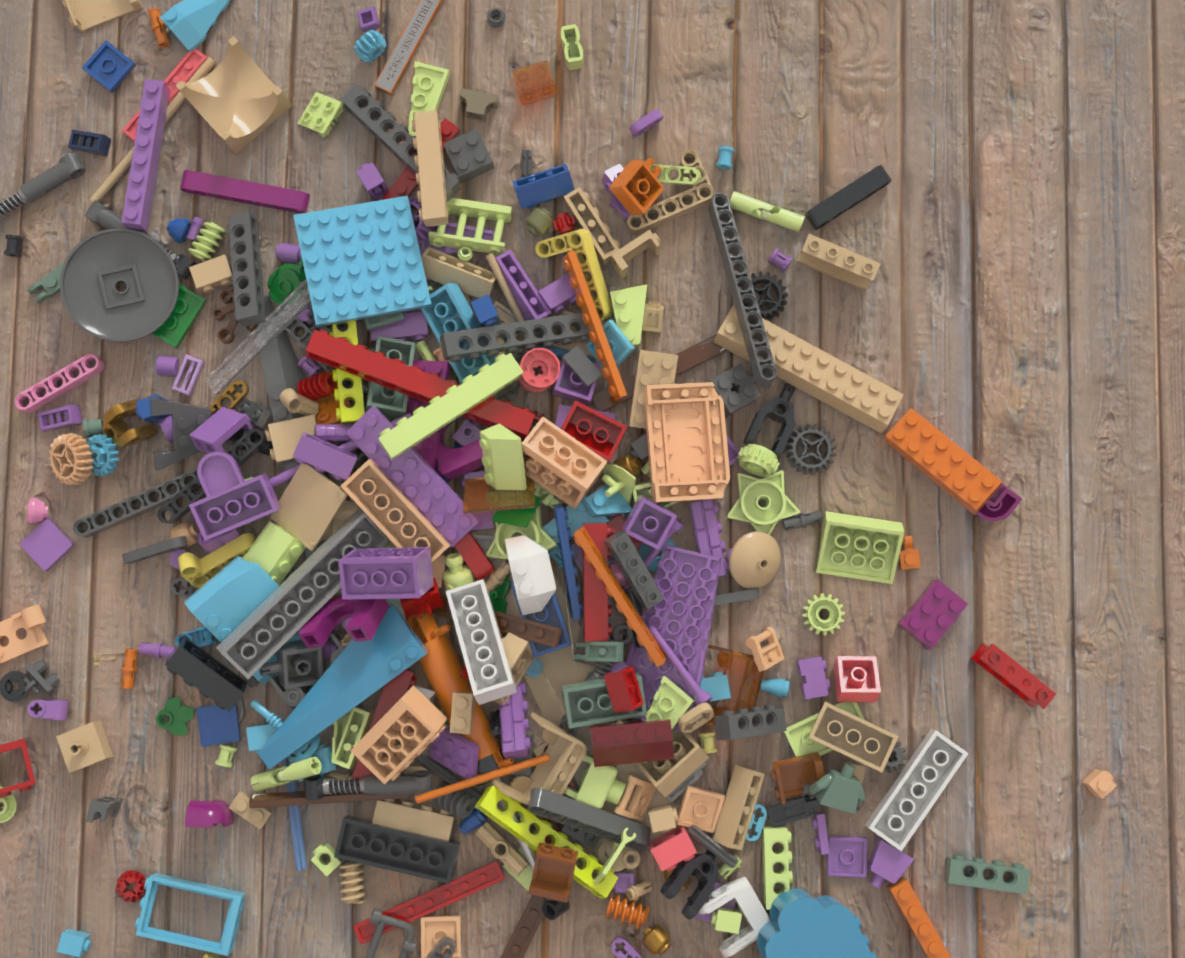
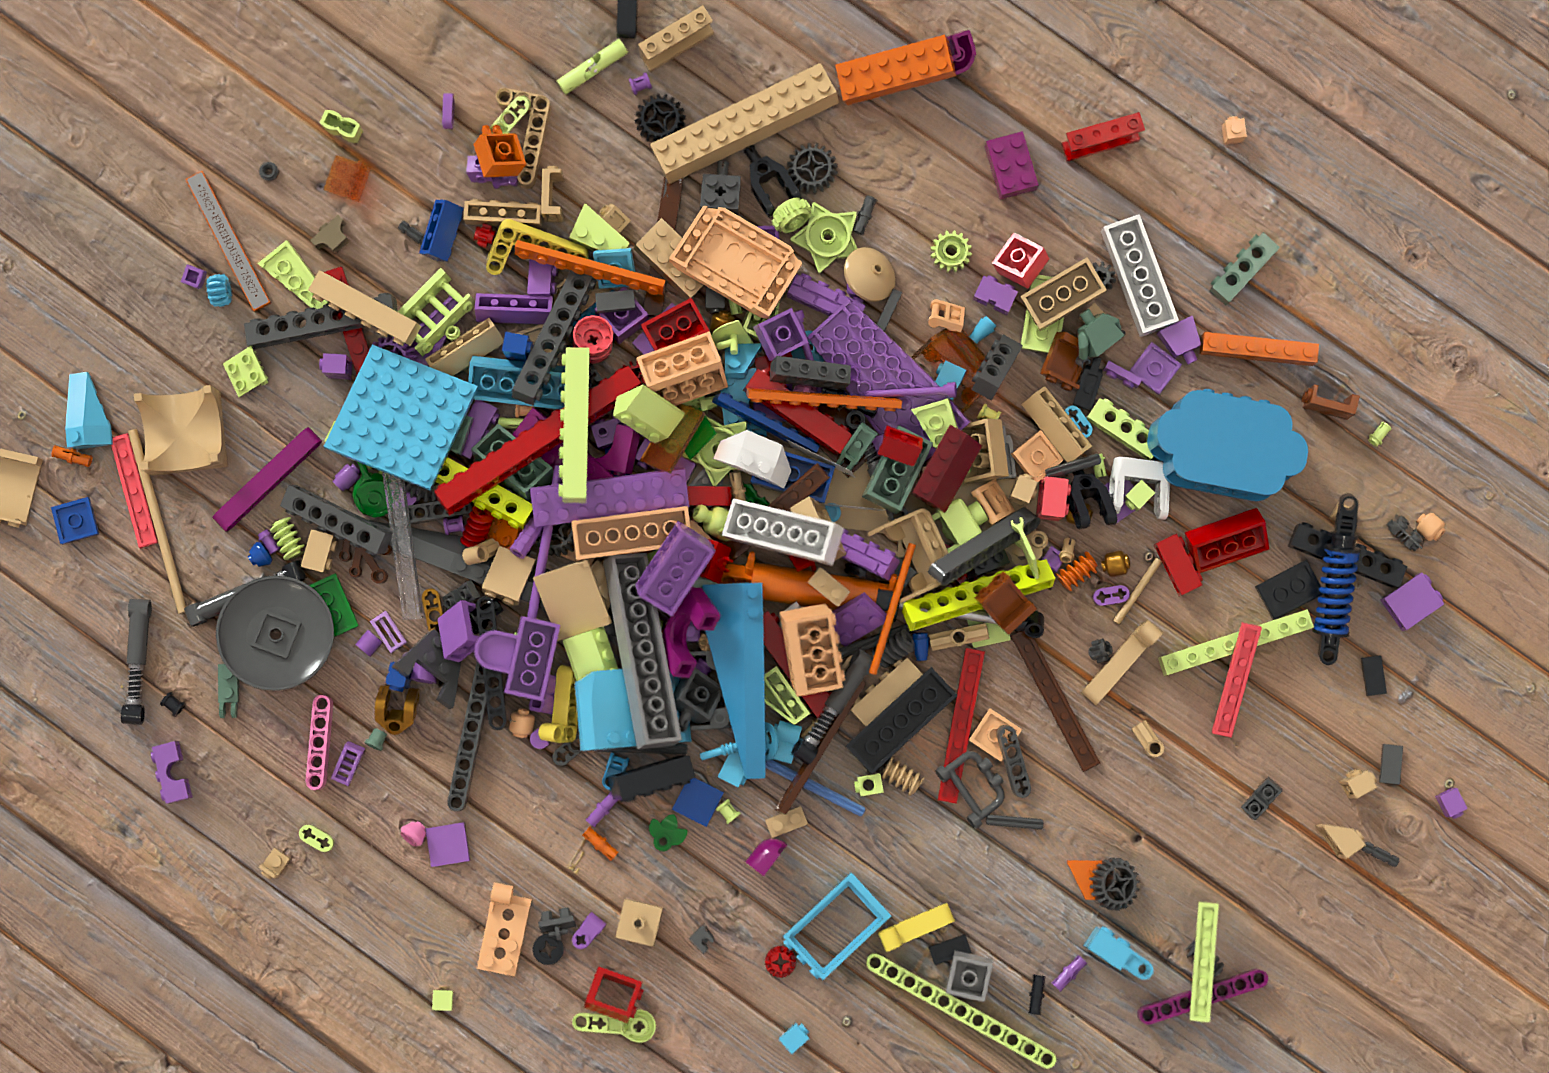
camera: 60 degrees left, 0 degrees up
light nougat gear [48,433,94,485] -> none
dark blue slope [68,130,111,156] -> none
medium azure gear [87,434,119,476] -> none
medium lavender brick [121,79,170,232] -> none
dark grey beam [122,536,188,564] -> none
yellowish green piece [251,757,321,792] -> none
medium lavender brick [292,432,358,480] -> none
dark grey brick [443,128,494,183] -> none
tan bar [486,253,525,322] -> none
olive head [526,207,553,236] -> none
tan beam [677,703,714,733] -> none
dark grey beam [708,193,777,388] -> none
medium azure bush [716,146,735,170] -> none
yellowish green slope [816,511,904,584] -> none
orange plate [899,536,921,570] -> none

